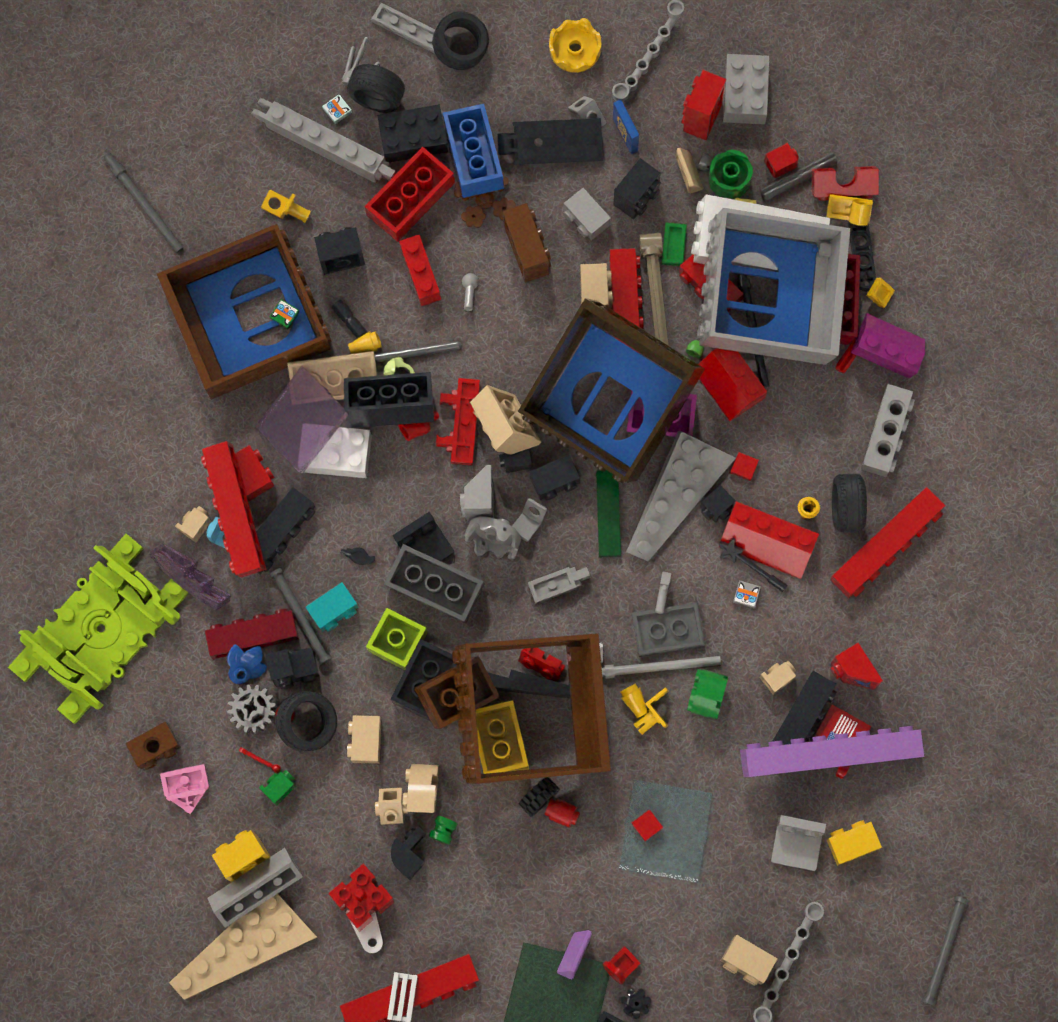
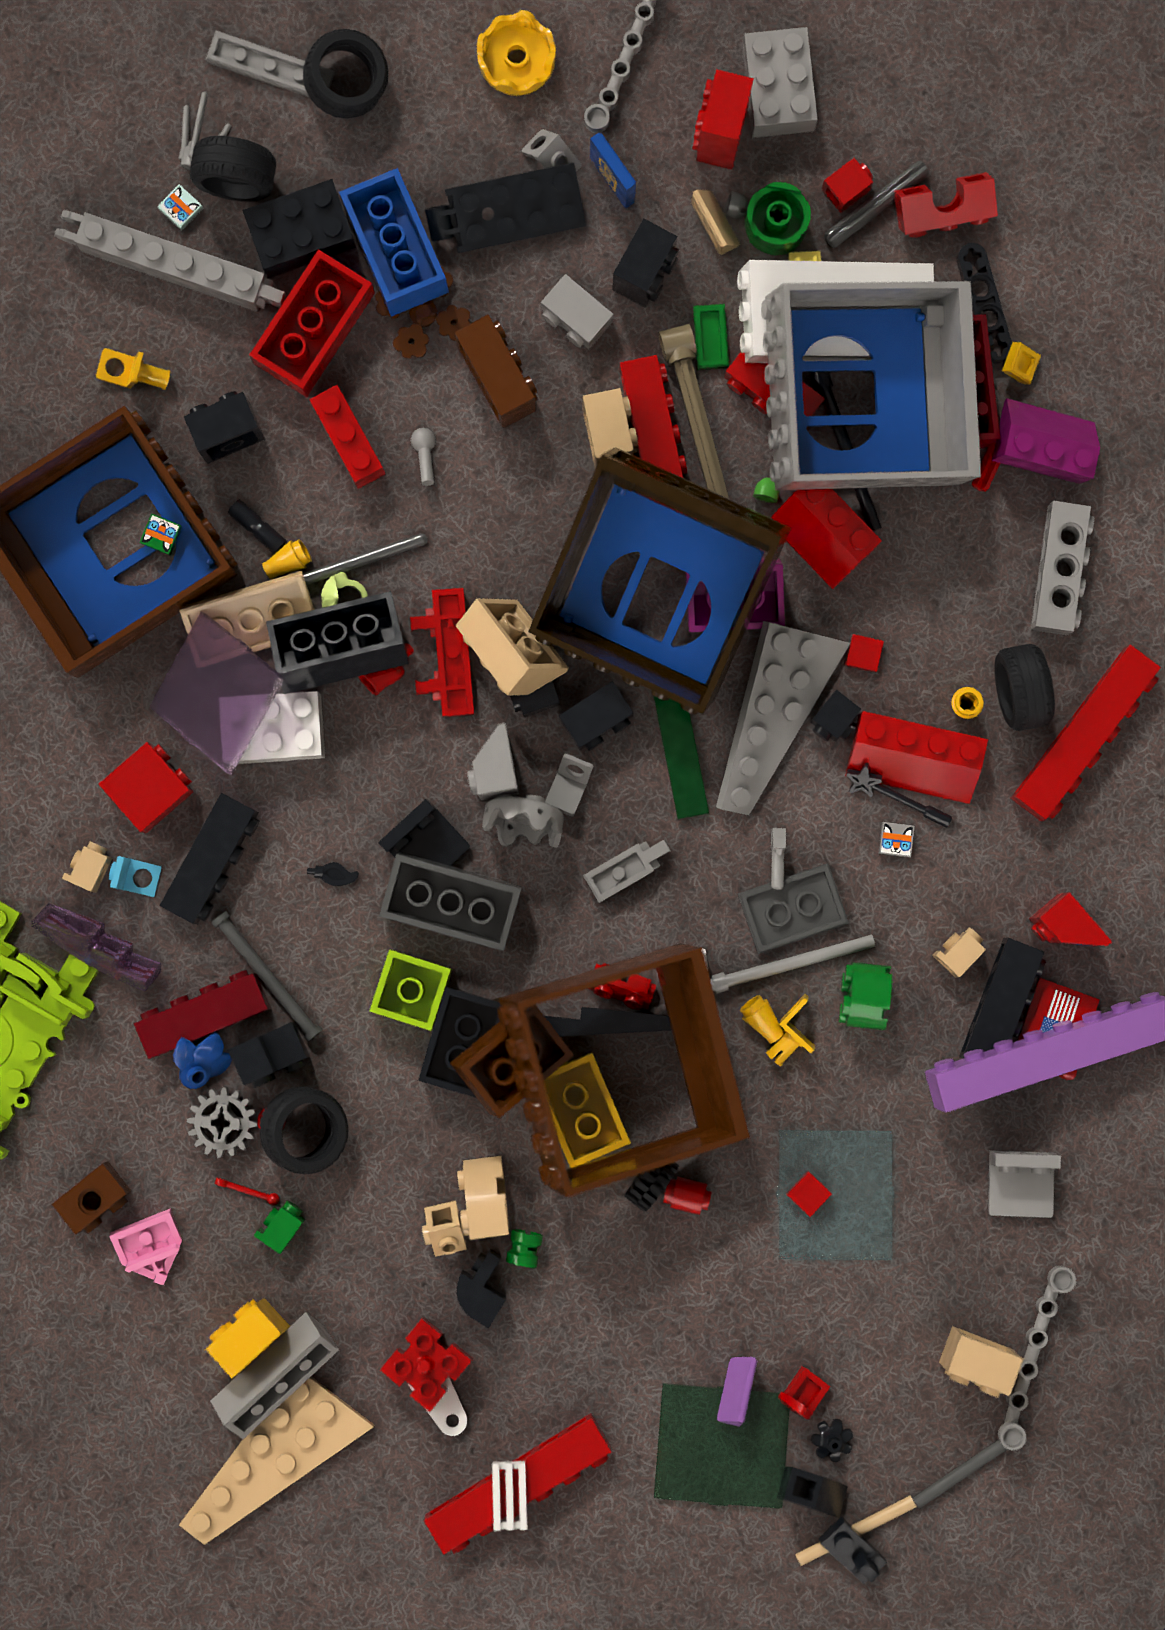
camera: 15 degrees left, 10 degrees up
red brick [201,441,267,577] -> none
teal brick [306,582,359,632] -> none
tan brick [347,715,382,764] -> none
yellow plate [826,194,873,226] -> none
yellow brick [827,820,882,866] -> none

